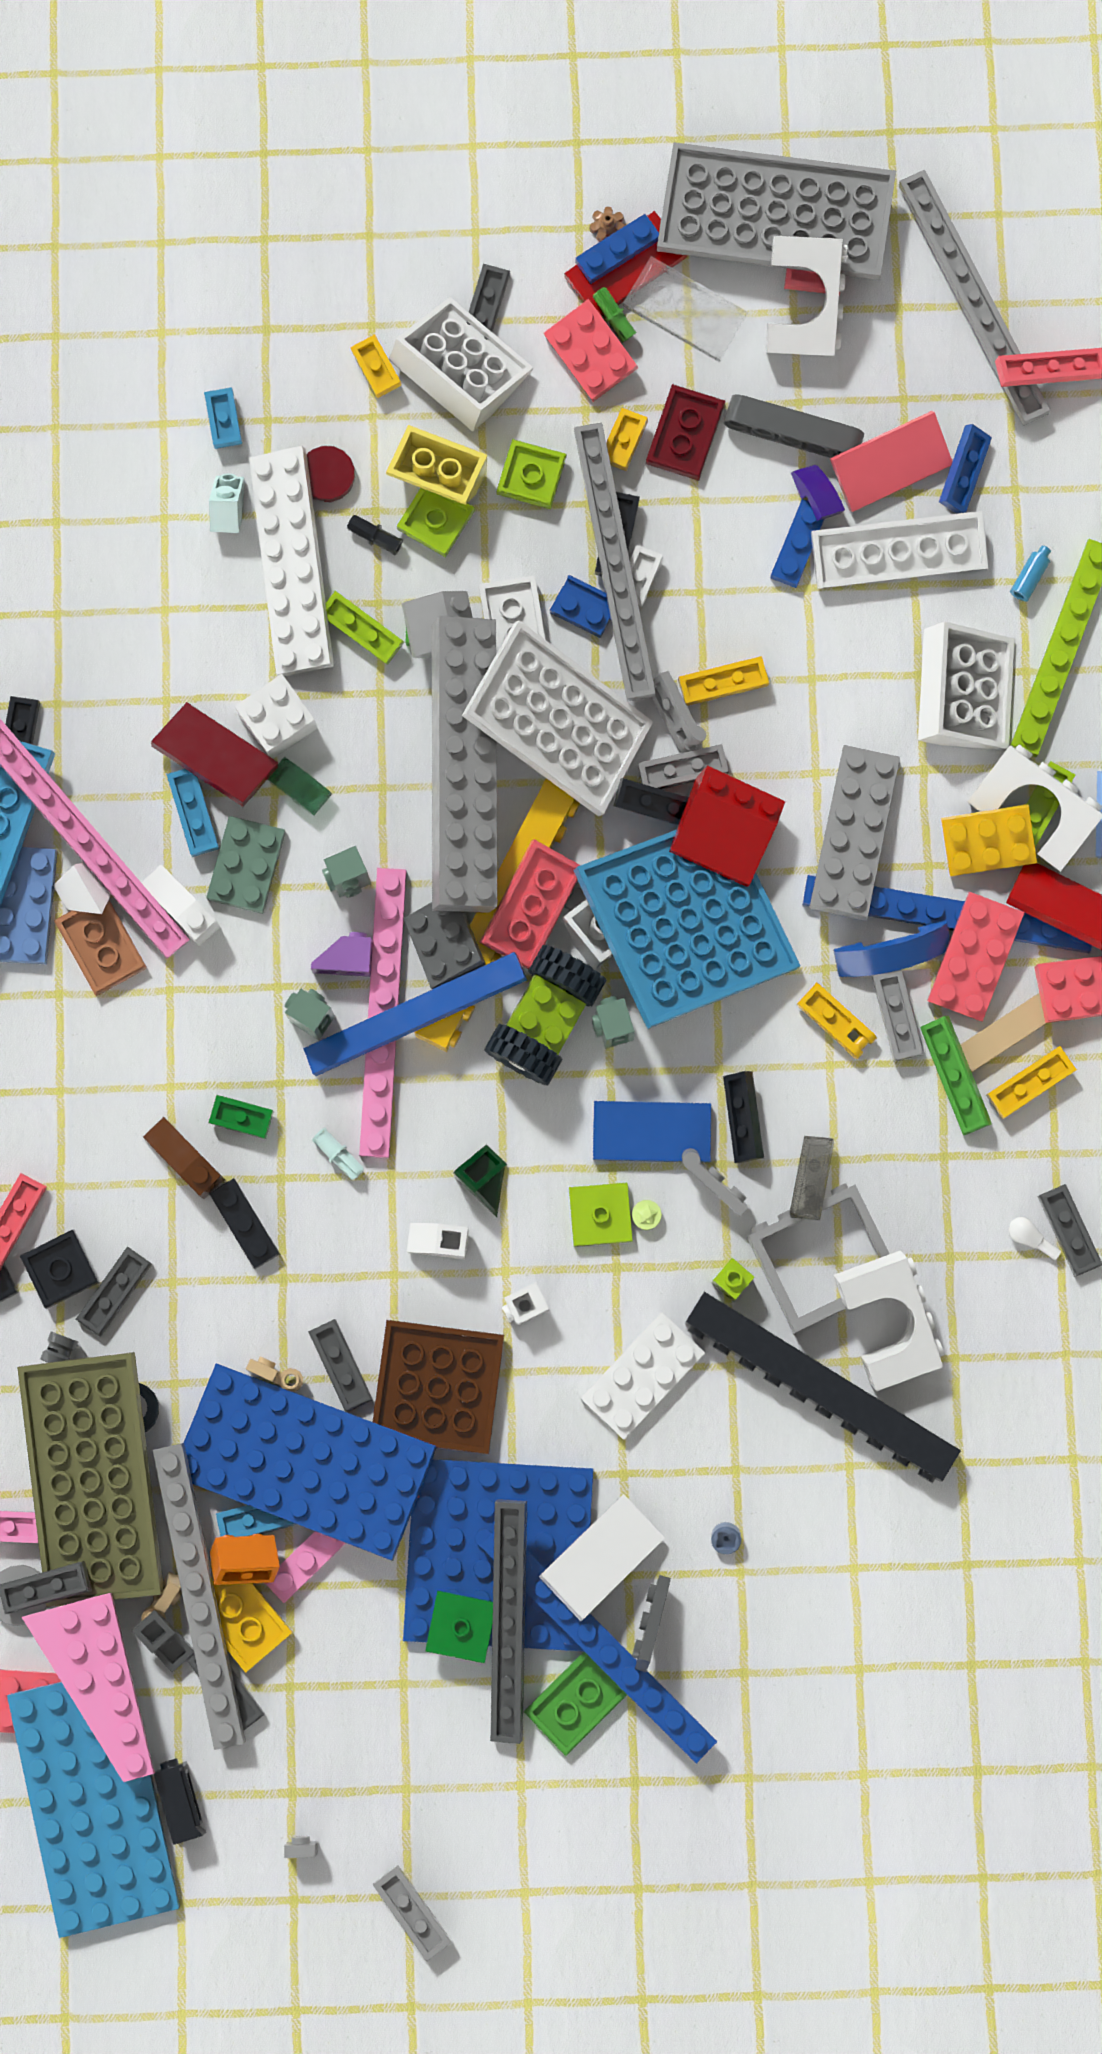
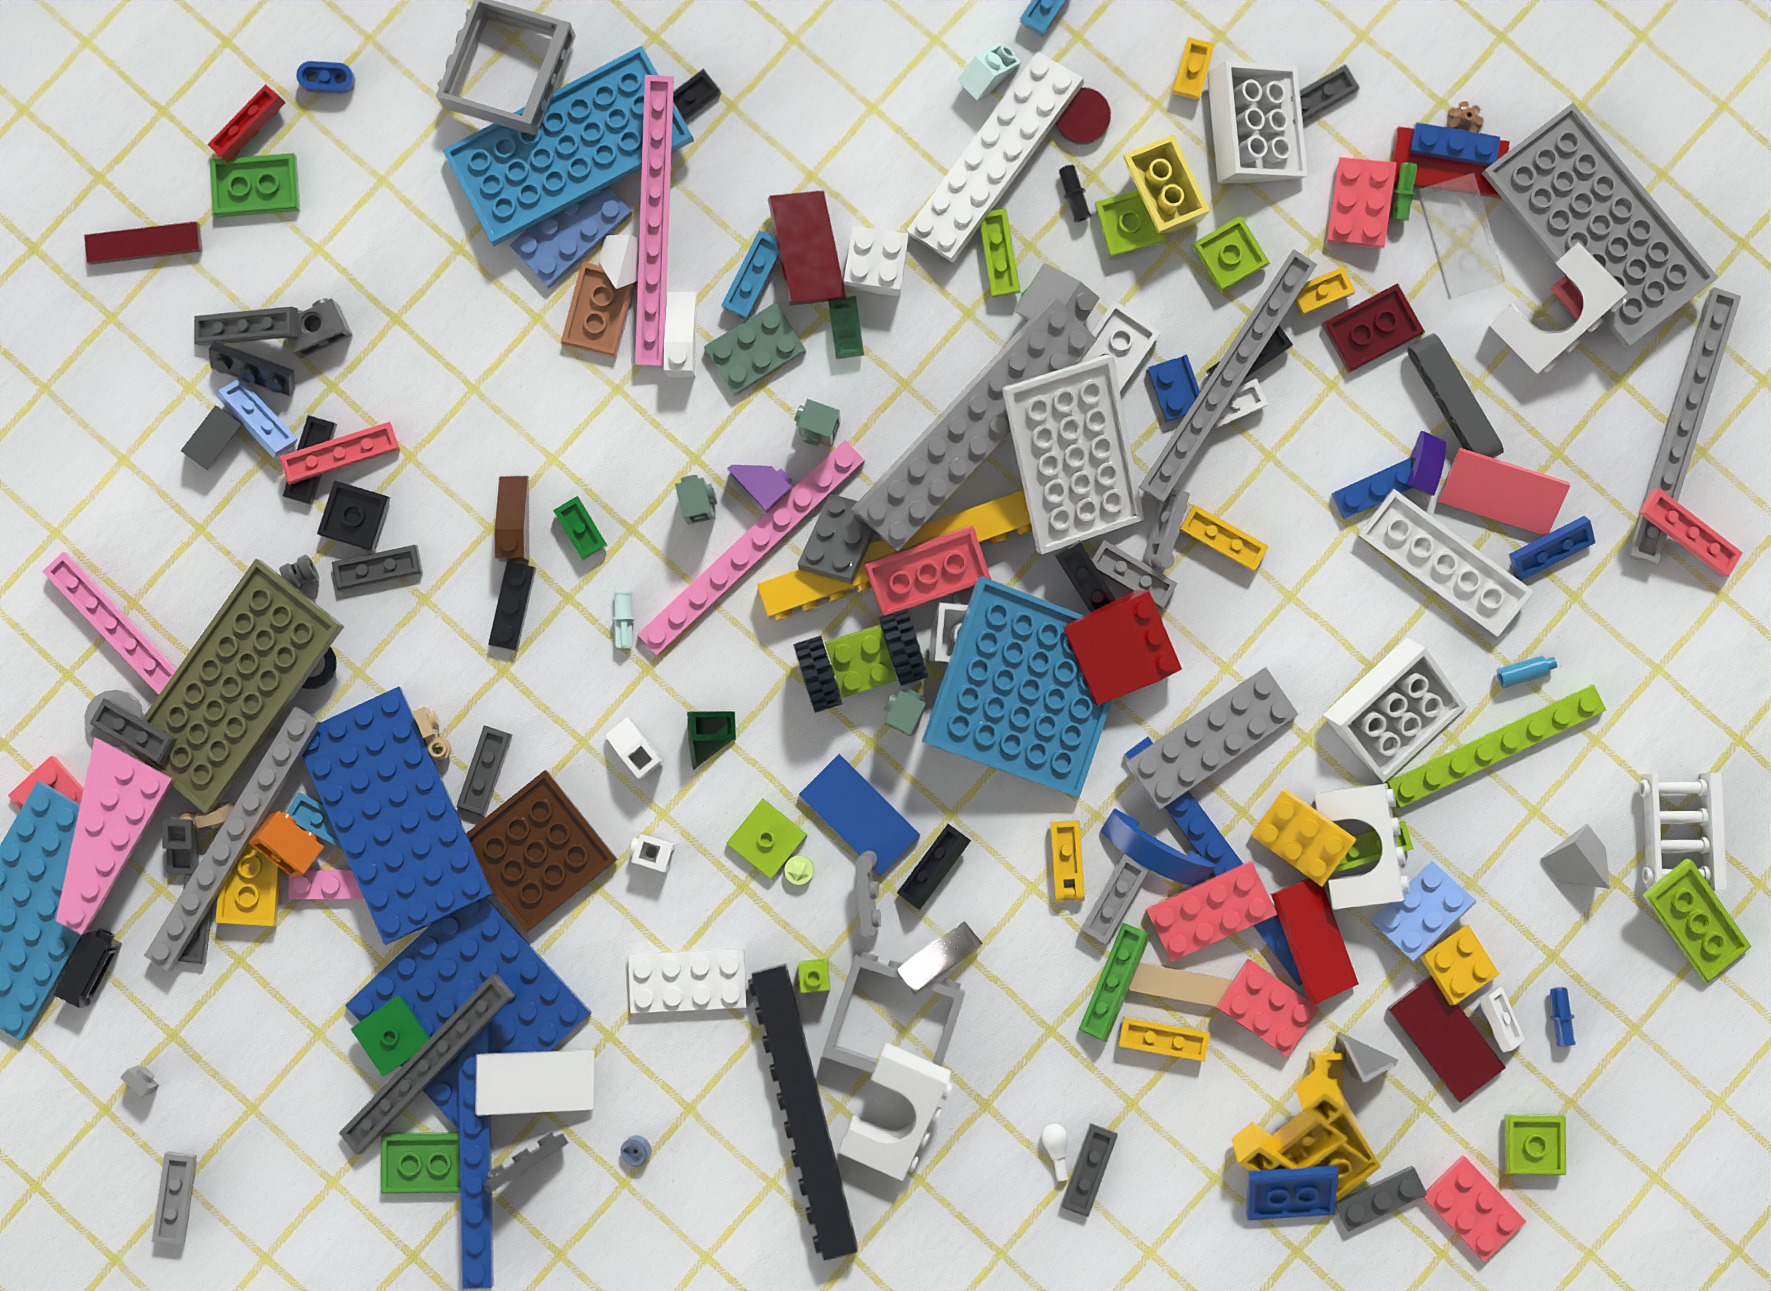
camera: 40 degrees right, 5 degrees up
blue tile [303,952,527,1076] -> none

